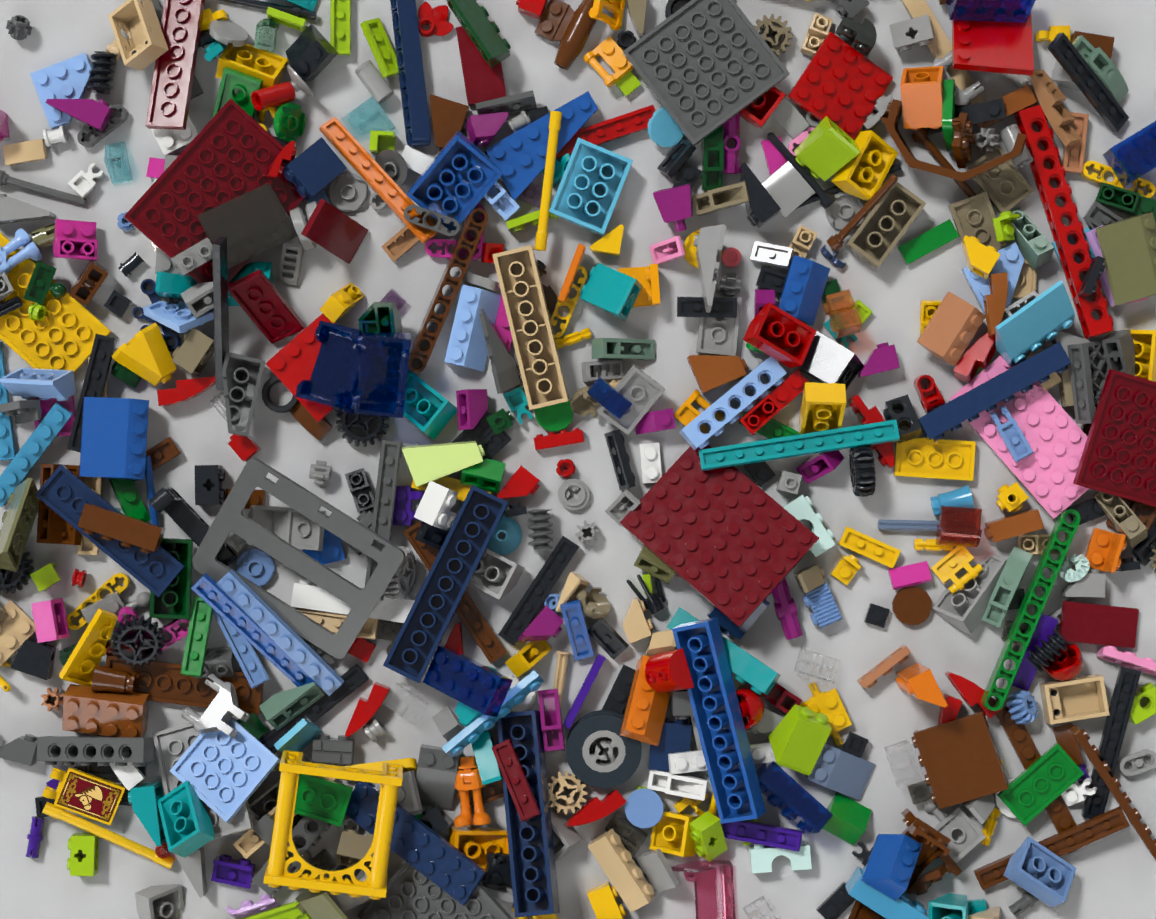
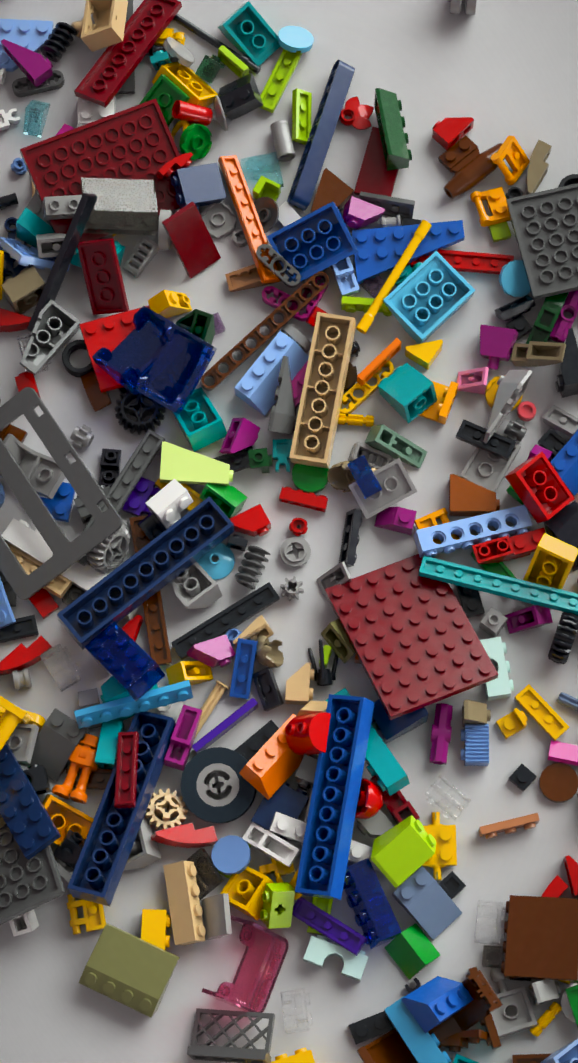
camera: 30 degrees right, 15 degrees down
black plate [478,430,512,460] -> none
white plate [639,443,662,484] -> none
orange slope [895,663,948,708] -> none

